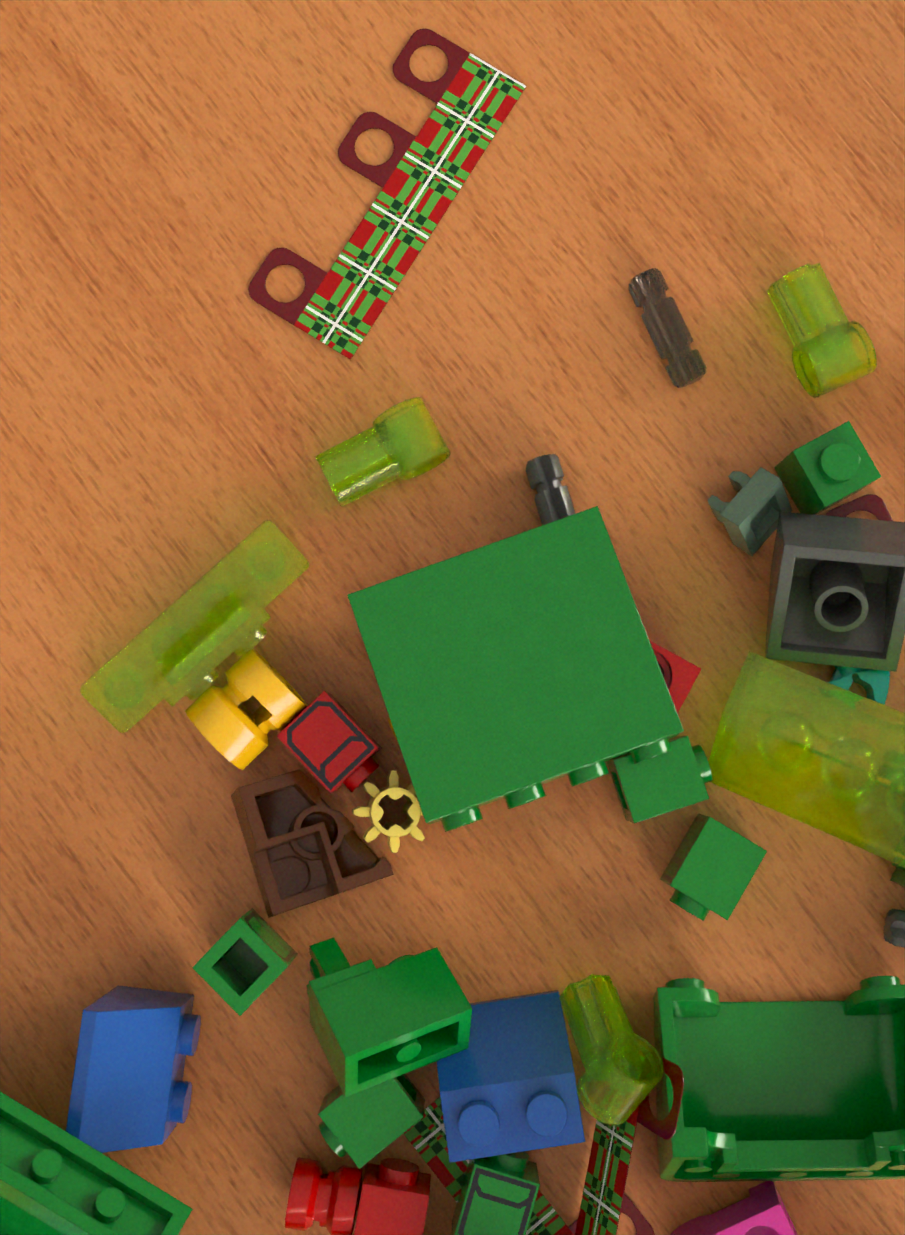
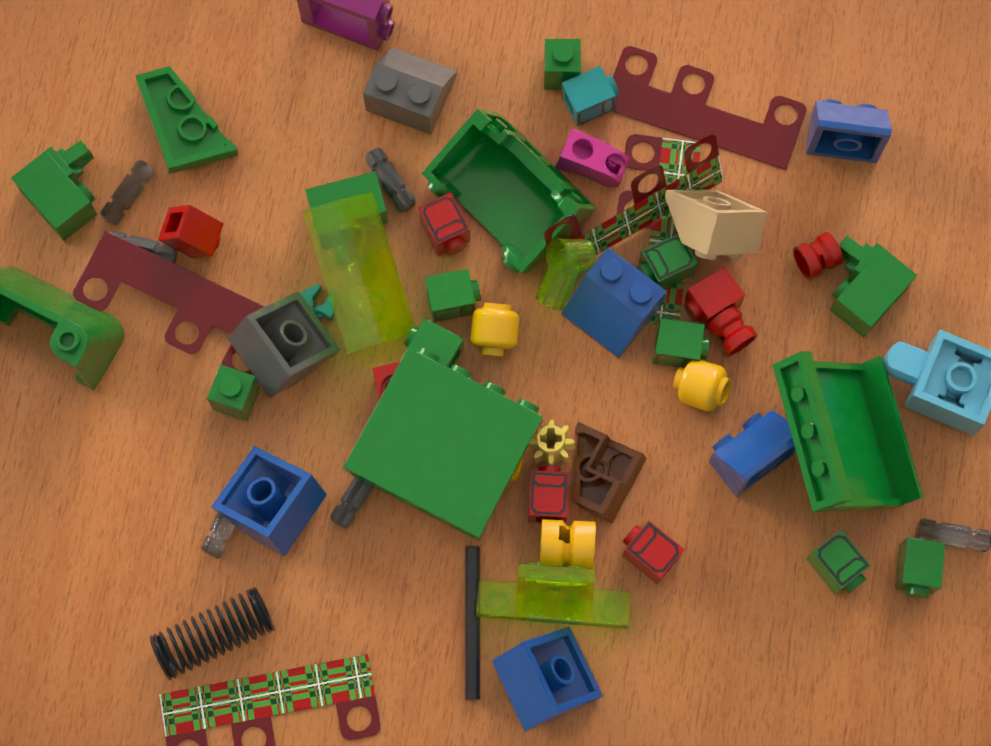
camera: 135 degrees left, 10 degrees down
green brick [192,908,298,1016] -> none
green hinge [306,937,472,1097] -> none
clear neon green piece [315,397,451,507] -> none
sand green tile [707,467,792,556] -> none
clear neon green piece [767,263,877,398] -> none
none -> black piece [150,586,275,681]
none -> blue slope [211,446,327,556]
none -> red brick [418,193,470,256]
none -> black bar [465,546,480,700]
none -> yellow head [470,303,520,356]
none -> blue slope [492,626,603,732]
none -> red brick [622,520,685,585]
none -> yellow head [673,360,731,412]

